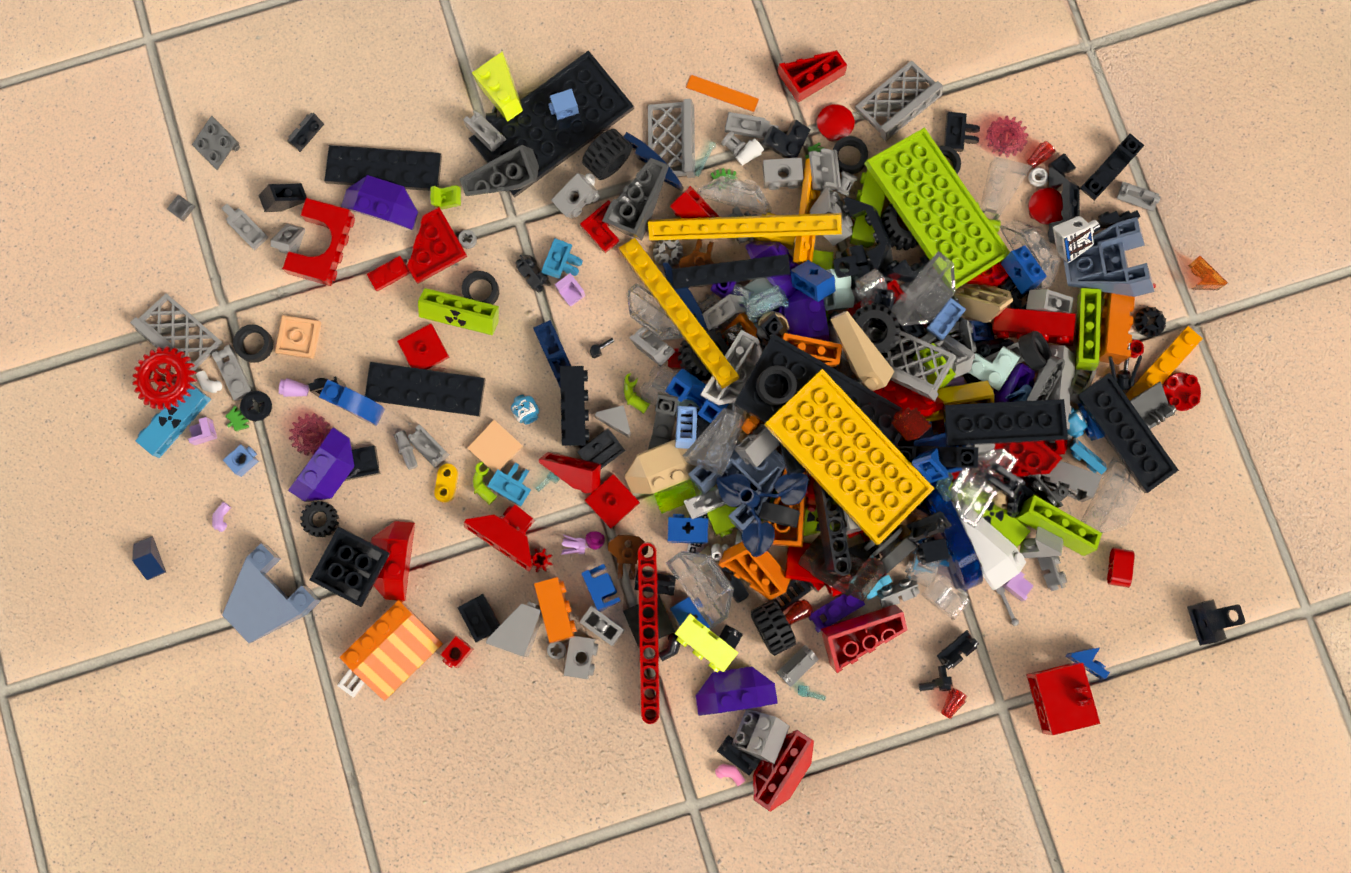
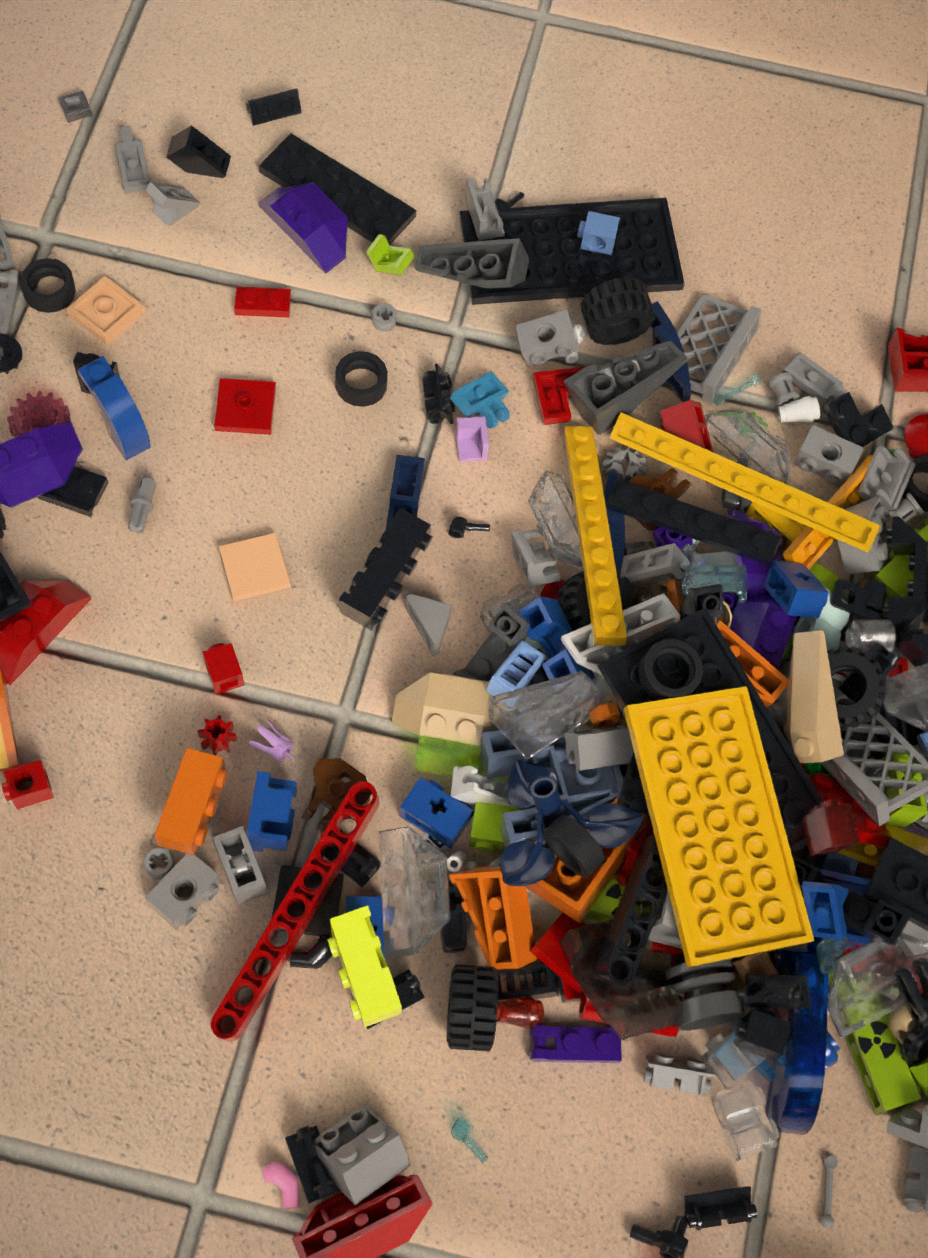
camera: 20 degrees right, 15 degrees down
dark grey hinge [192,116,240,170] -> none
lavender cone [279,378,309,397] -> none
red arch [282,198,355,286] -> none
black plate [365,362,486,417] -> none
red plate [407,207,468,284] -> none
light grey hinge [408,424,449,468] -> none
lime brick [418,288,499,336] -> none
yellow plate [434,464,458,503] -> none
black plate [457,594,500,643] -> none
red wedge [464,514,532,572] -> none
neon yellow wedge [472,52,523,121] -> none
lime piece [473,462,497,505] -> none
light grey slope [486,602,543,657] -> none
dark azure hinge [487,463,531,507] -> none
dark azure head [511,394,540,425] -> none
clear light blue hand [536,472,560,492] -> none
red slope [539,452,601,493] -> none
black plate [577,428,625,469] -> none
red plate [585,474,640,529] -> none
magenta plate [585,531,605,550] -> none
lime piece [624,373,650,414] -> none
orange sticker [686,75,759,112] -> none
dark purple wedge [695,666,778,716] -> none
light grey hinge [777,645,819,687] -> none
red wedge [821,604,908,673] -> none
medium azure plate [857,575,893,600] -> none
white wedge [956,504,1026,591] -> none
lavender panel [1002,571,1033,601] -> none

